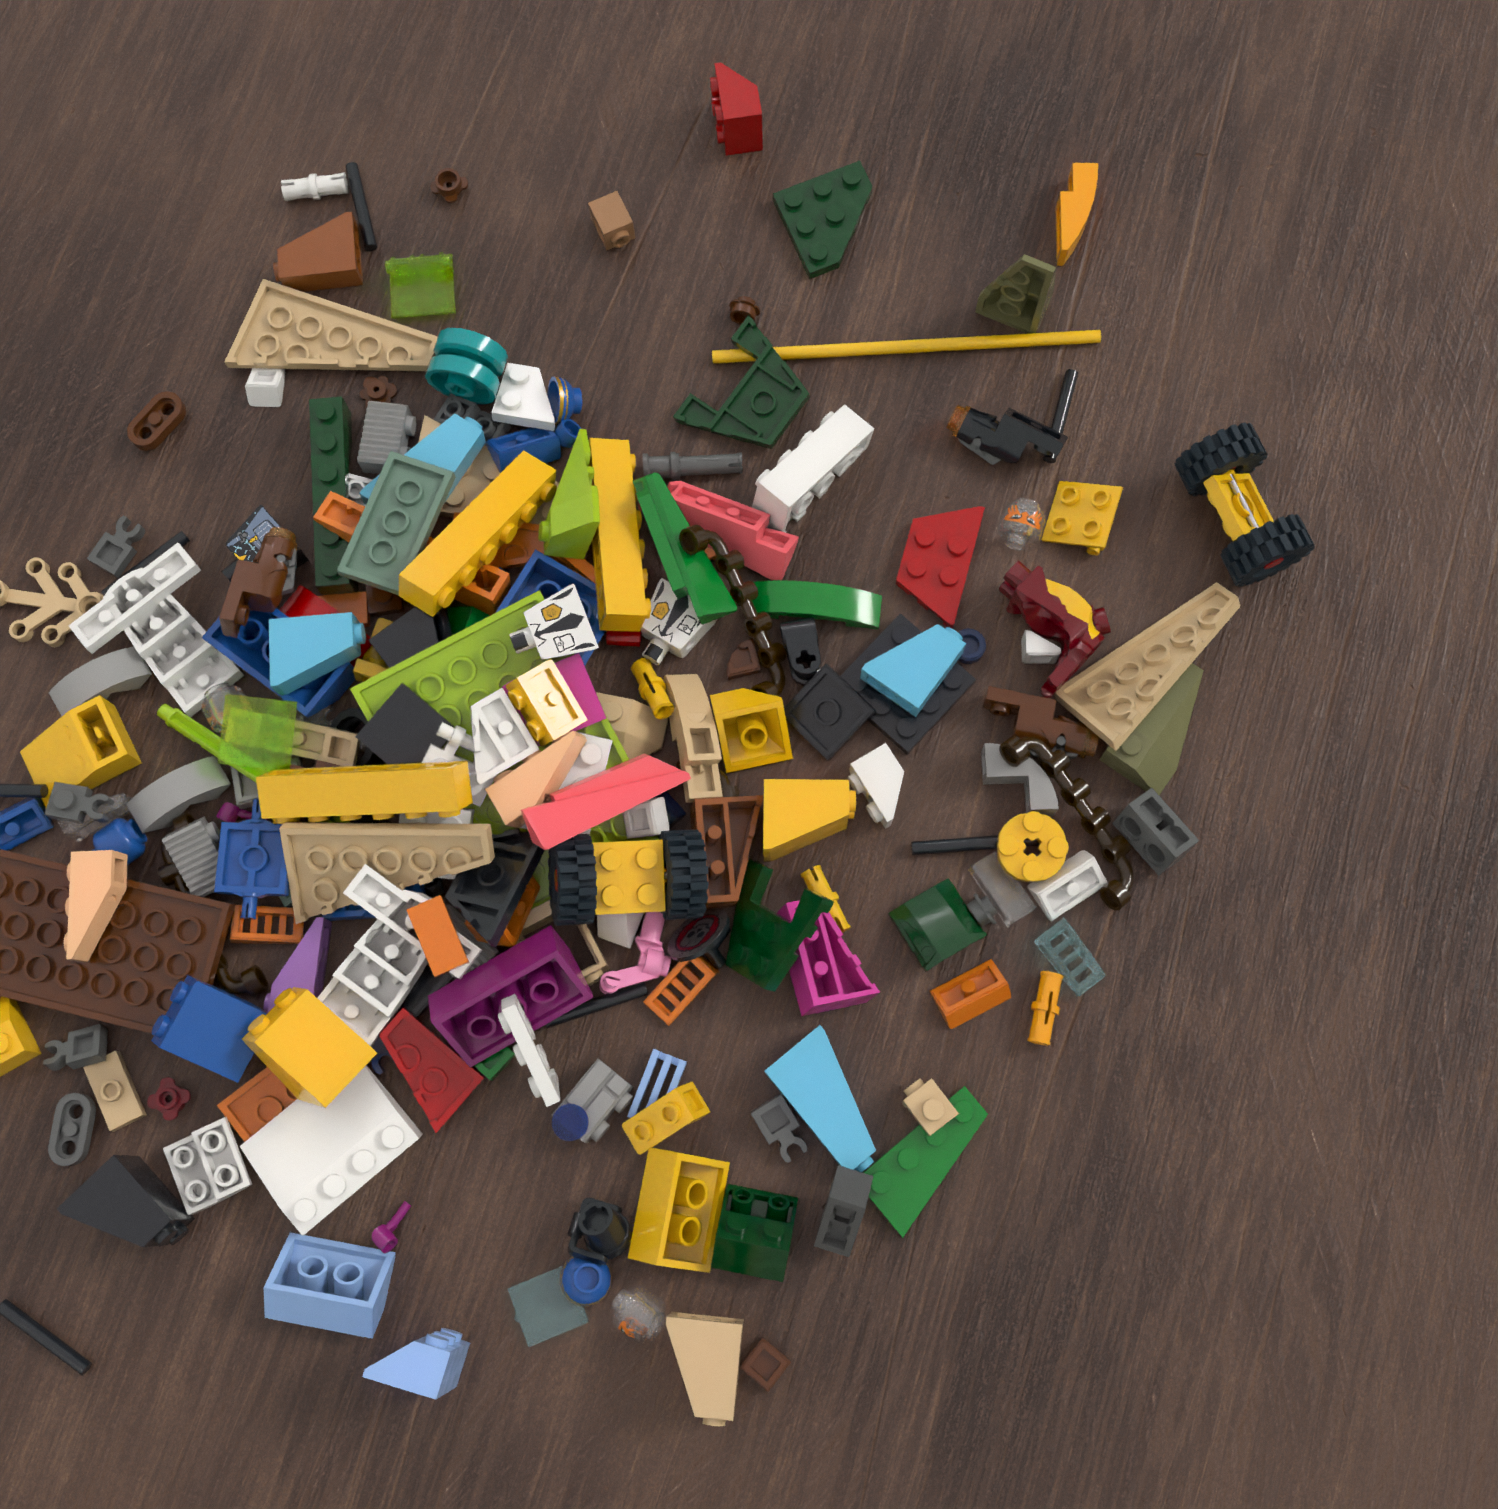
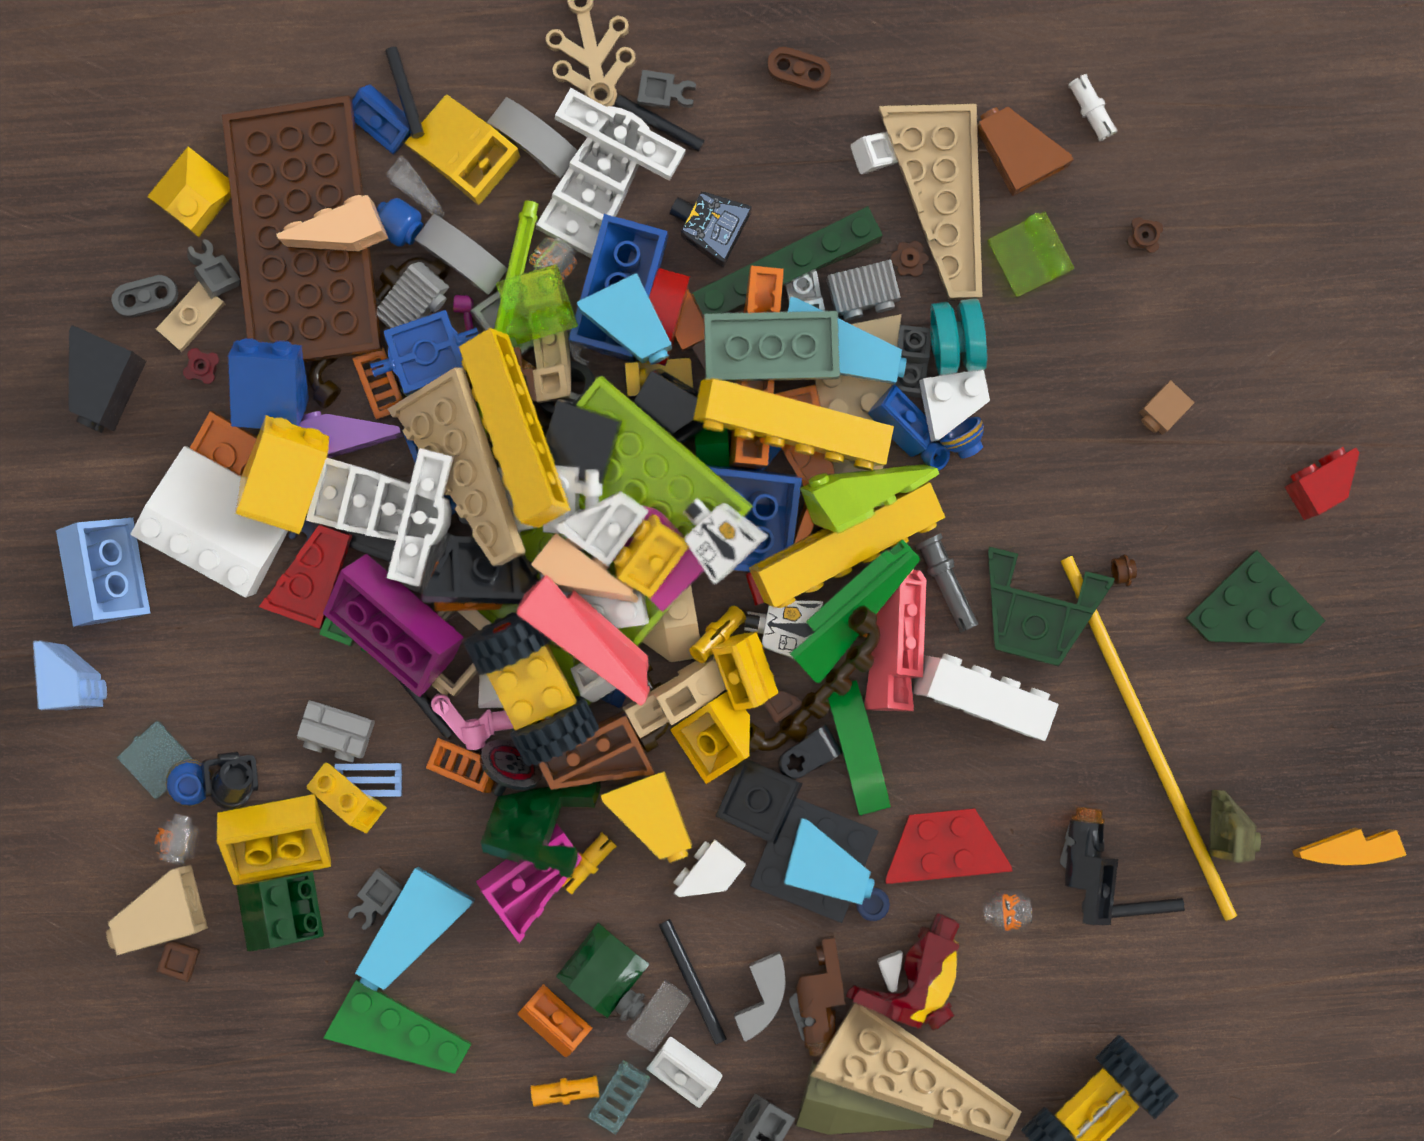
camera: 65 degrees right, 10 degrees up
dark grey plate [44,782,114,824] -> none
white slope [163,1117,252,1215] -> none
reddish brown plate [219,527,298,638] -> none
black bar [345,162,377,251] -> none
magenta hand [372,1201,411,1254] -> none
orange tile [406,895,470,977] -> none
white wing [498,994,560,1107] -> none
clear blue plate [552,1104,589,1141] -> none
dark grey brick [814,1165,873,1257] -> none
tan bracket [901,1078,959,1136] -> none
yellow plate [997,811,1069,882] -> none
dark brown bar [999,736,1134,911] -> none
yellow hinge [1041,481,1123,556] -> none
none -> yellow brick [712,631,779,711]

